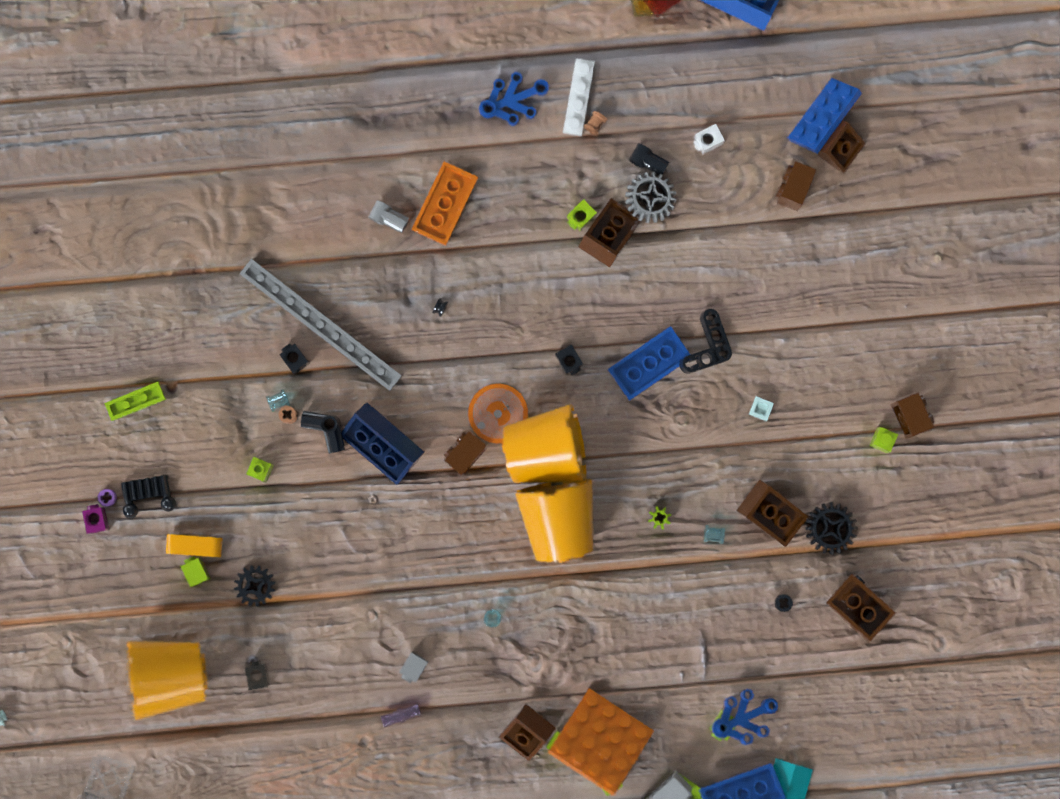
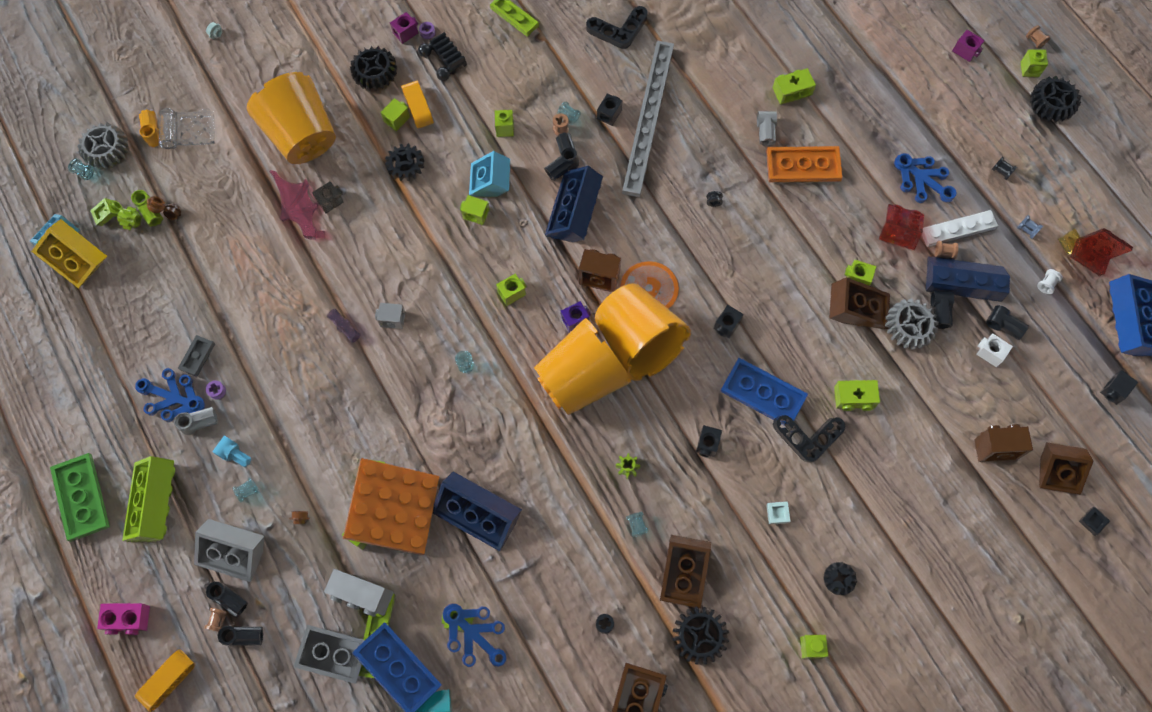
camera: 70 degrees right, 15 degrees down
reddish brown slope [499,704,556,761] -> none
blue plate [787,78,862,154] -> none
reddish brown brick [891,392,935,439] -> none
none -> clear pink animal [269,170,325,240]
none -> black gear [350,46,397,91]
none -> dark blue slope [432,471,522,551]
none -> lime brick [460,195,490,225]
none -> medium azure slope [469,151,510,197]
none -> lime brick [496,273,527,306]
none -> dark purple brick [560,301,591,333]
none -> black beam [586,6,648,49]
none -> black brick [696,425,722,458]
none -> lime brick [773,68,816,105]
none -> black gear [824,562,857,595]
none -> lime brick [834,380,880,411]
none -> clear red bracket [879,204,924,250]
none -> dark blue slope [926,256,1010,302]
none -> black piece [986,305,1029,340]
none -> black bush [991,156,1017,180]
none -> sand blue bush [1017,215,1043,239]
none -> white bush [1037,269,1063,294]
none -> black tile [1079,507,1110,536]
none -> black brick [1100,370,1138,405]

